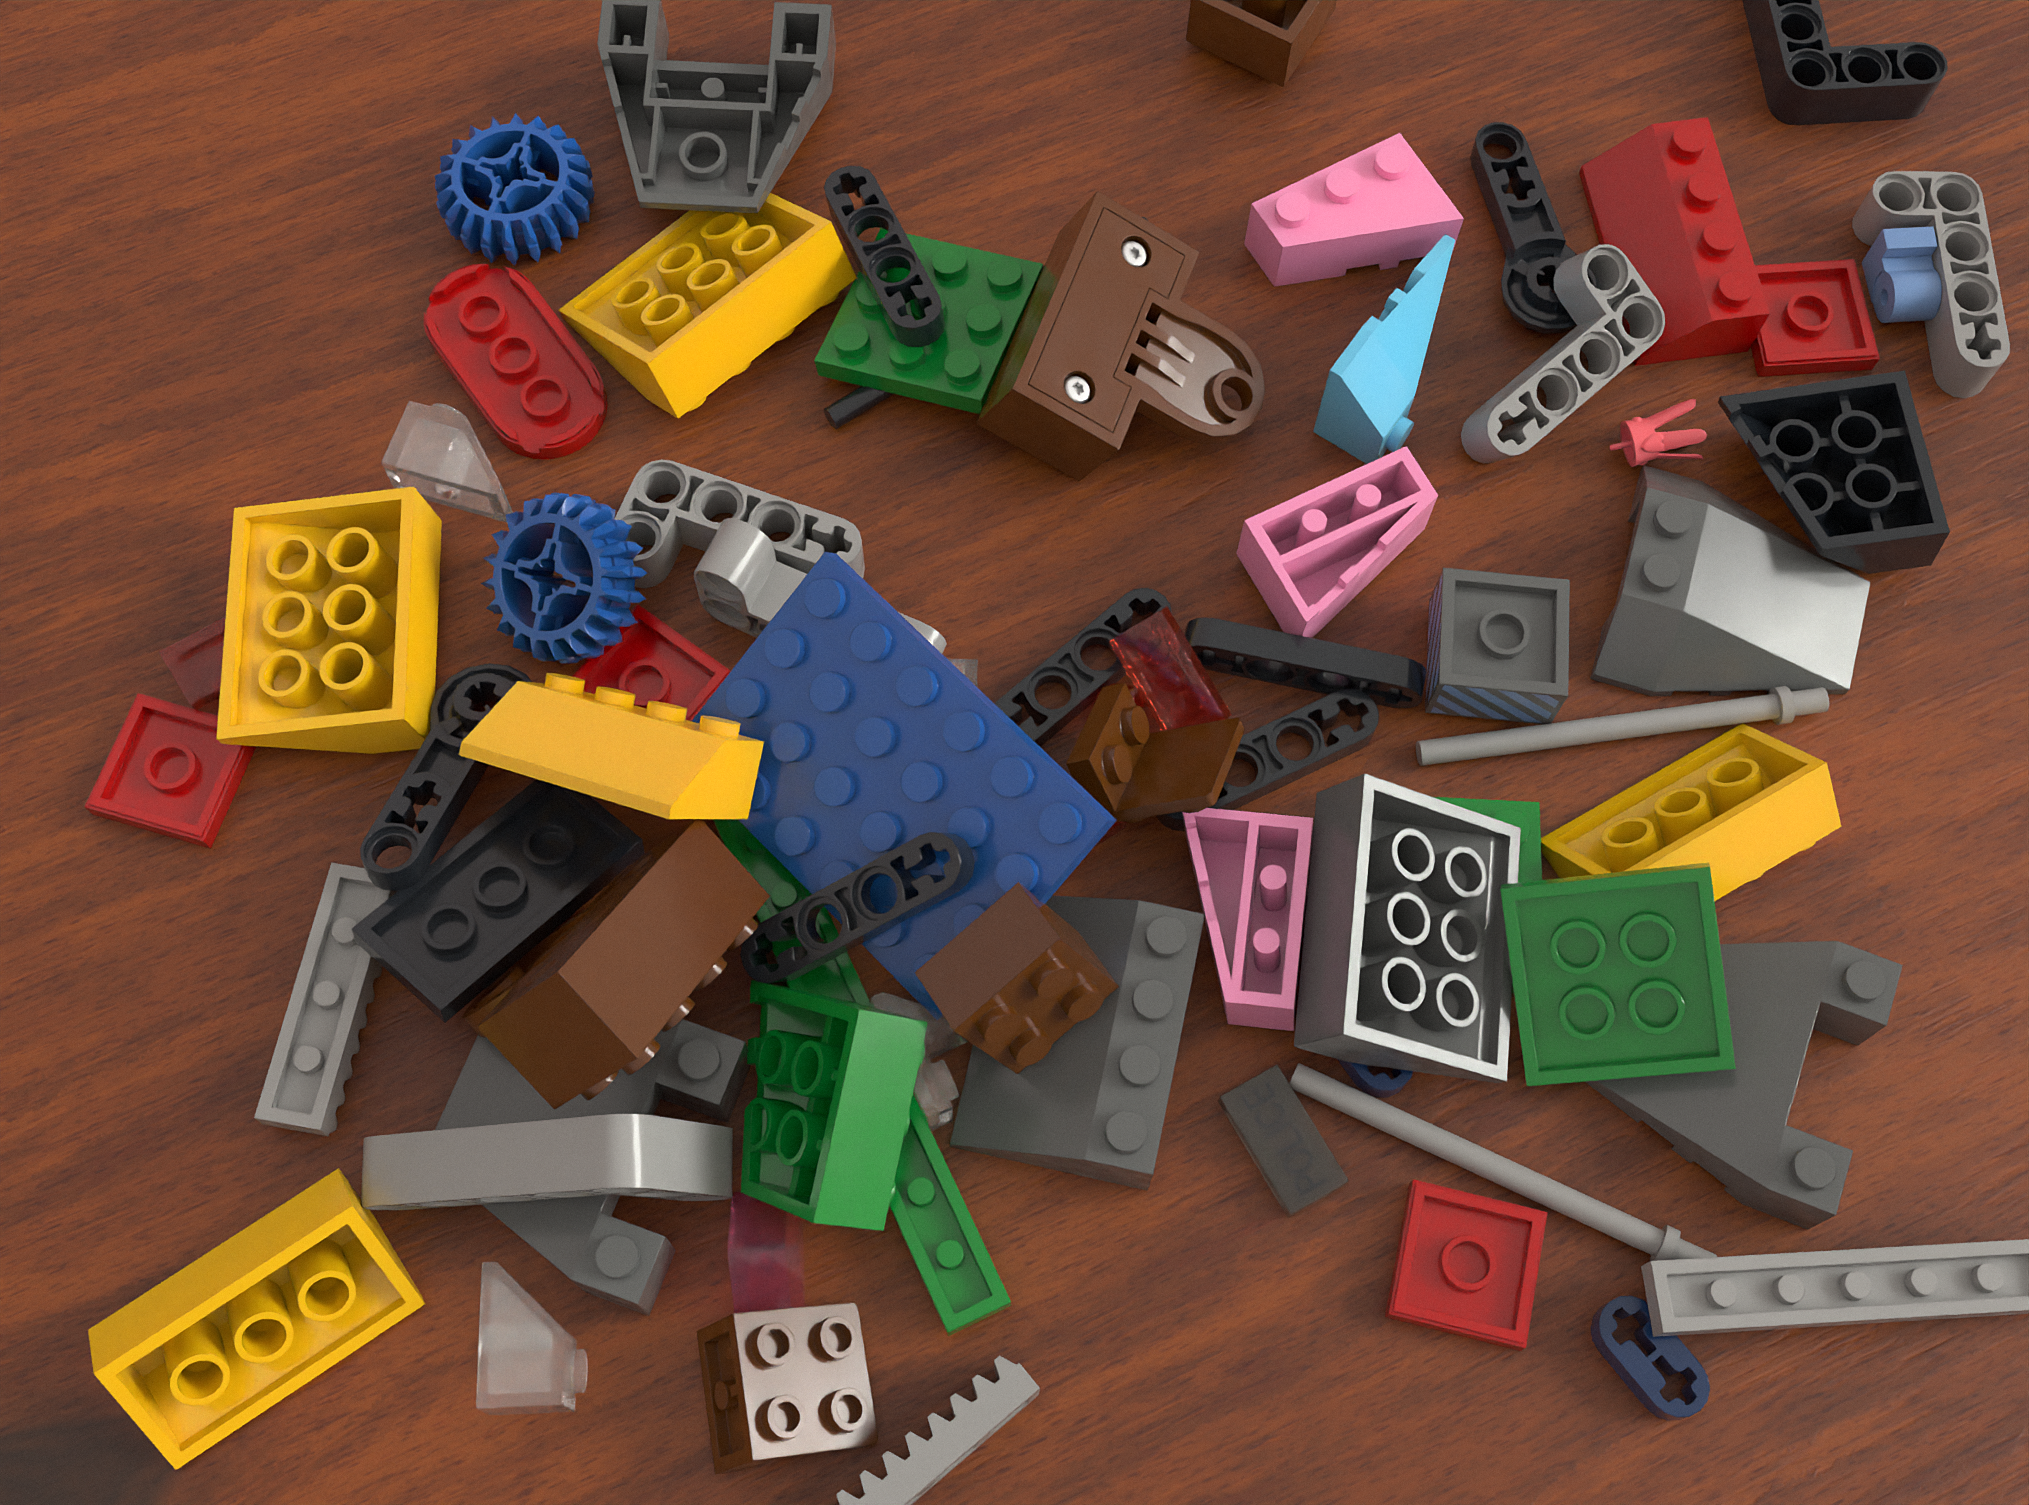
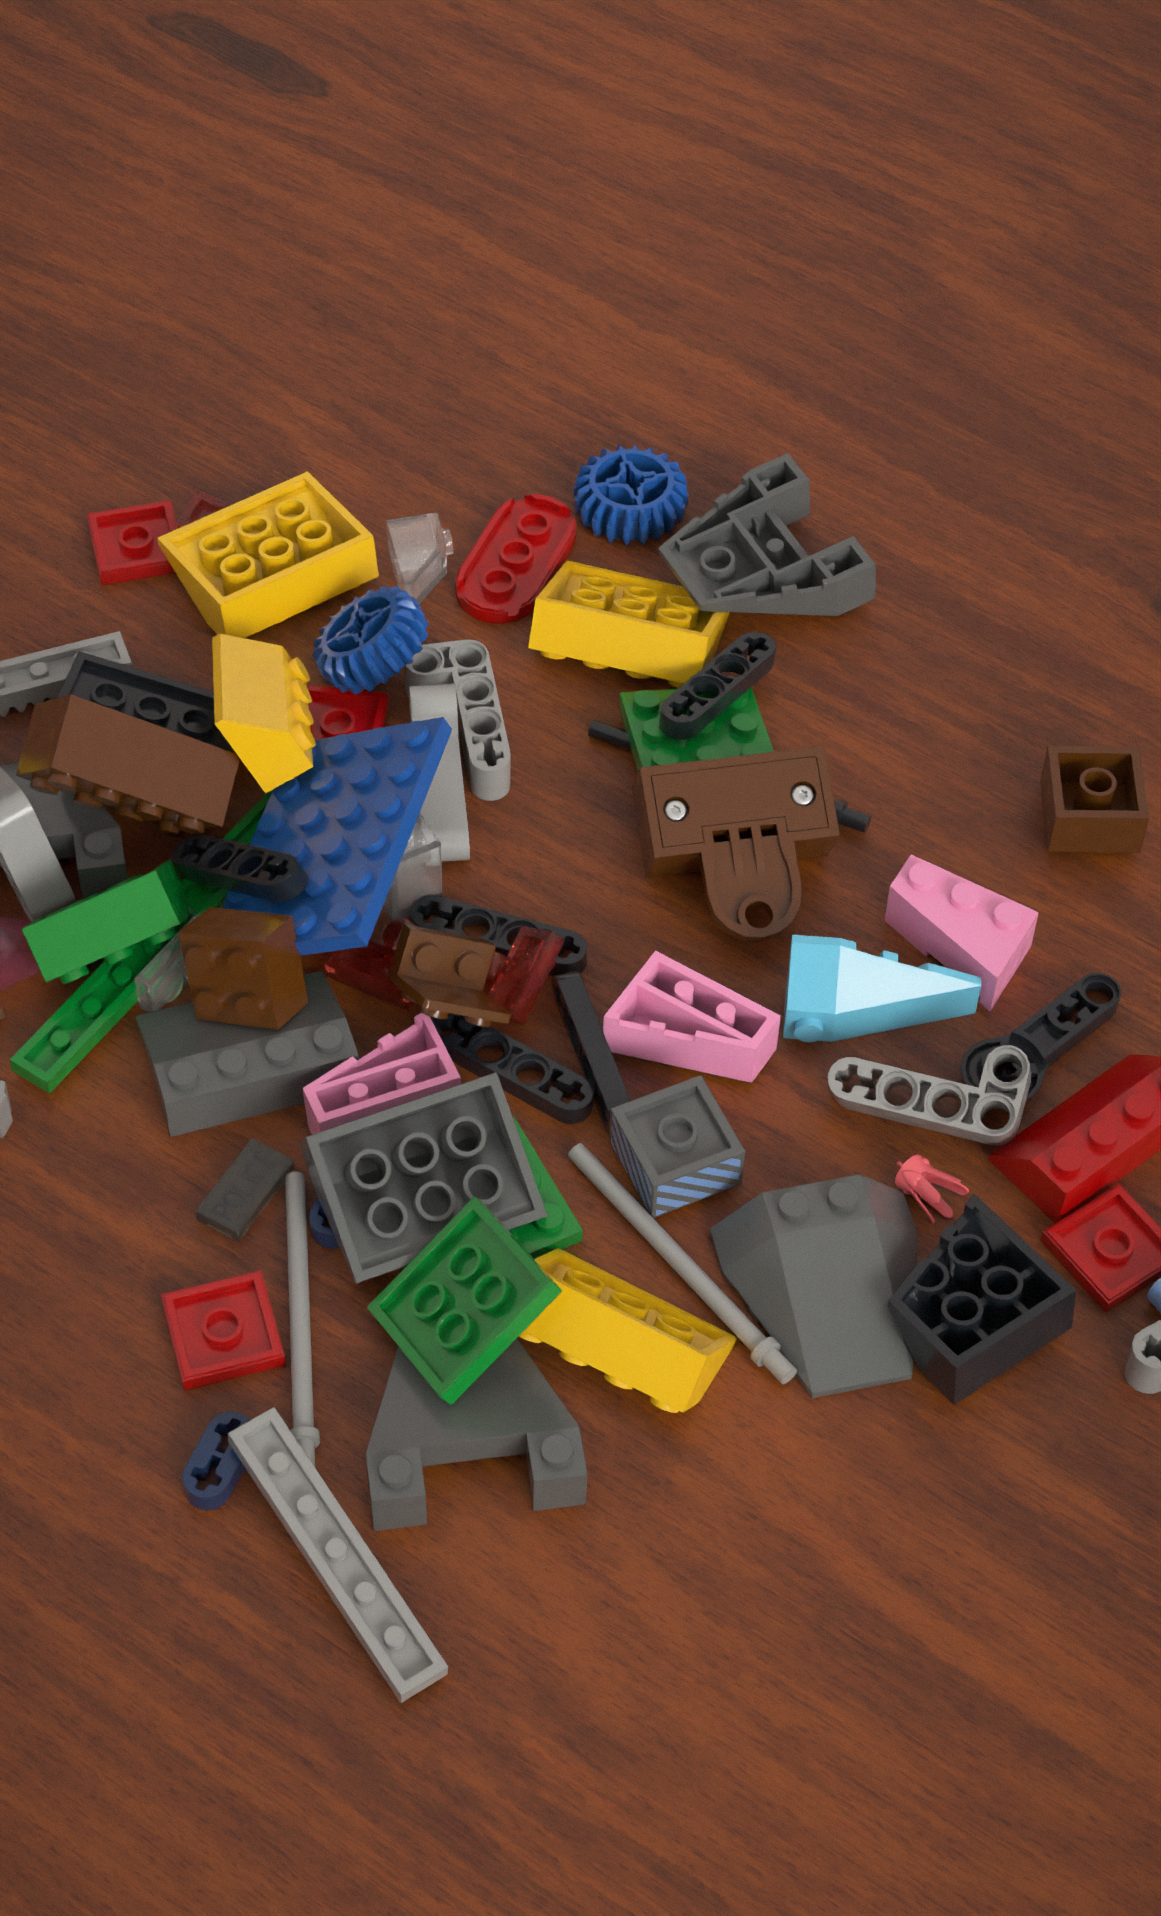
camera: 60 degrees right, 15 degrees down
black beam [360,663,532,891] -> none

